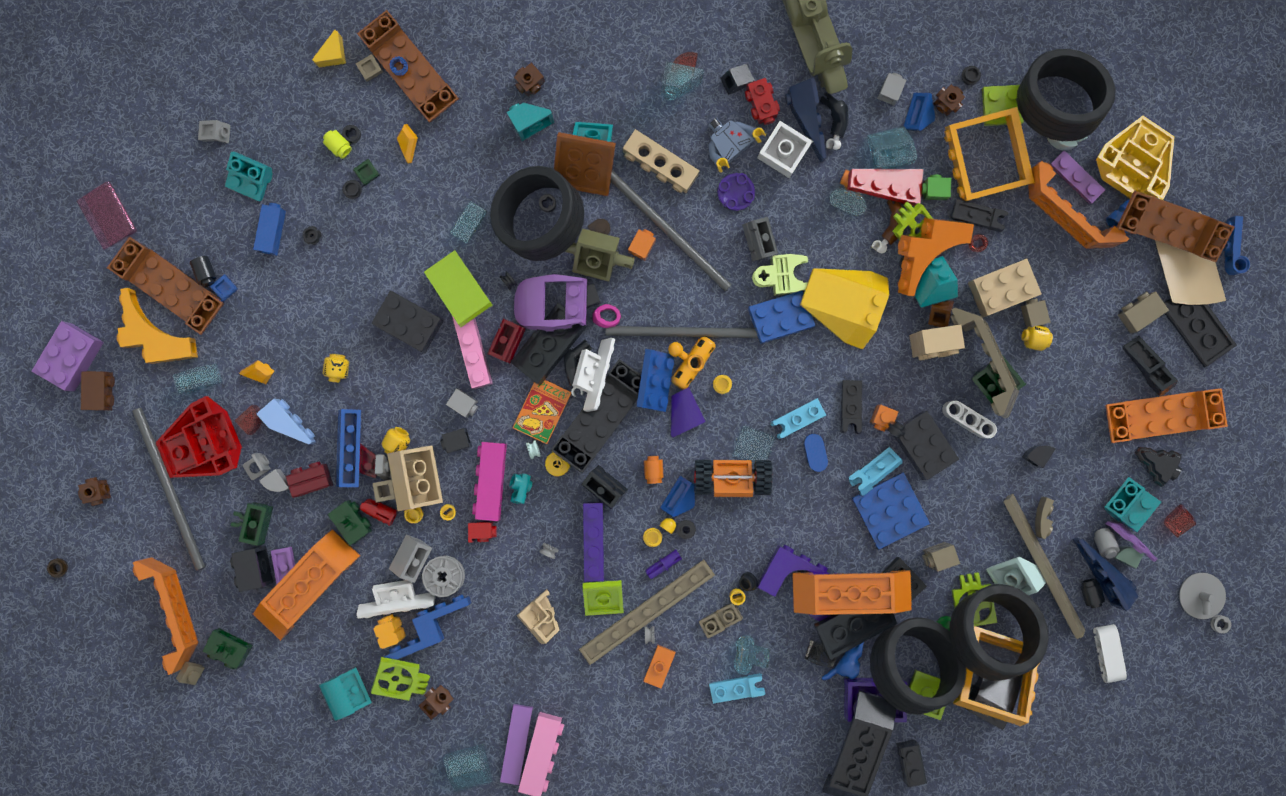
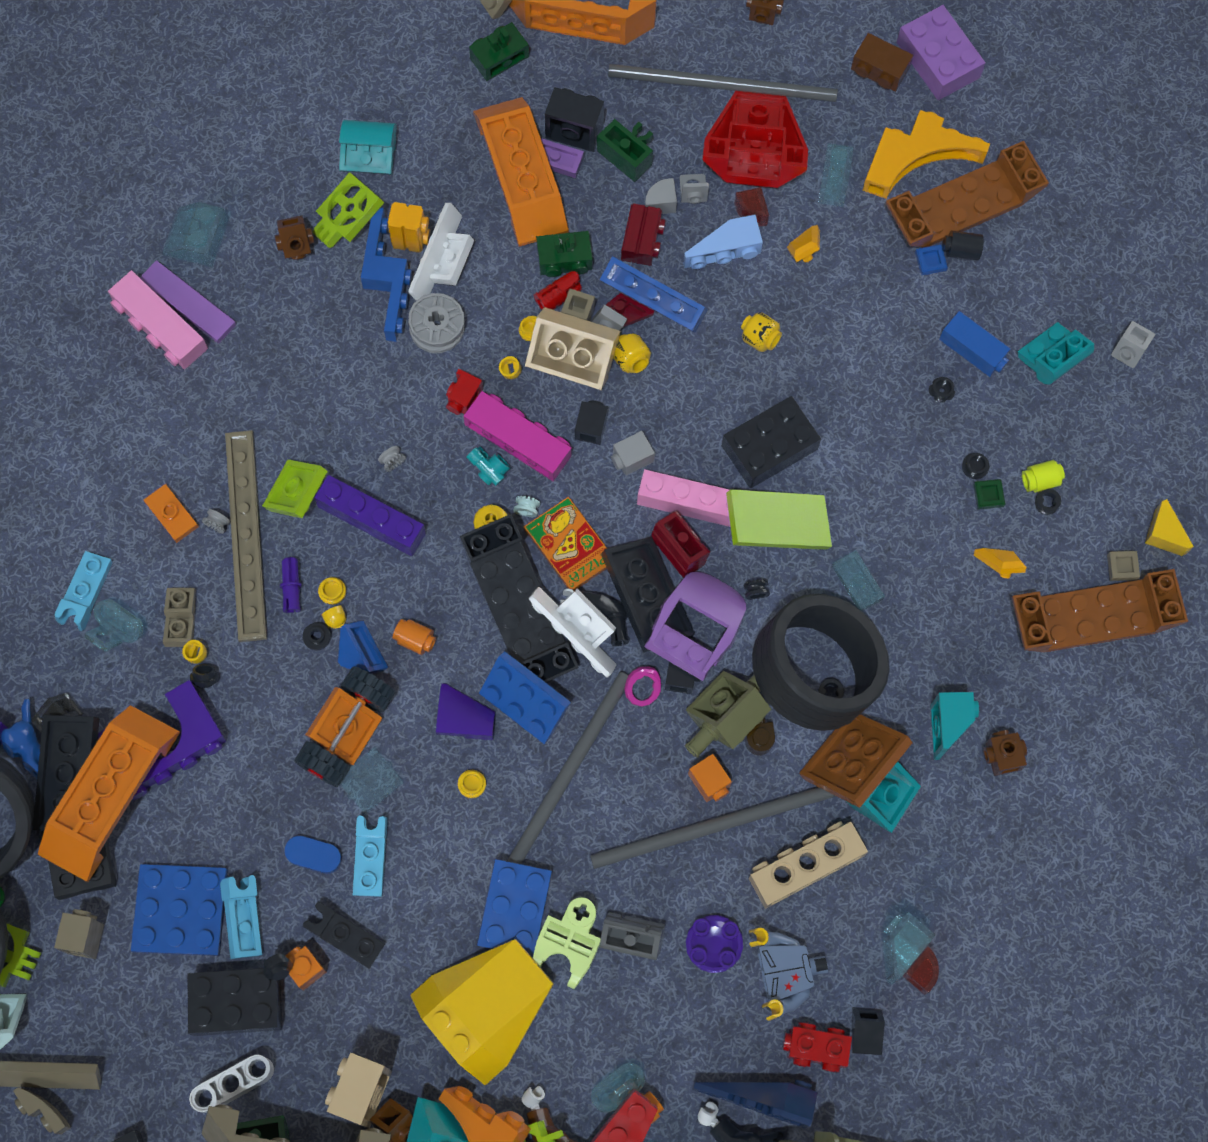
camera: 115 degrees right, 15 degrees down
clear pink piece [77,181,137,250] -> none
blue bush [389,56,408,76] -> none
light grey brick [389,534,432,583] -> none
tan slope [516,590,559,644] -> none
black brick [581,465,628,509] -> none
light orange piece [668,337,716,389] -> none
white brick [758,121,812,178] -> none

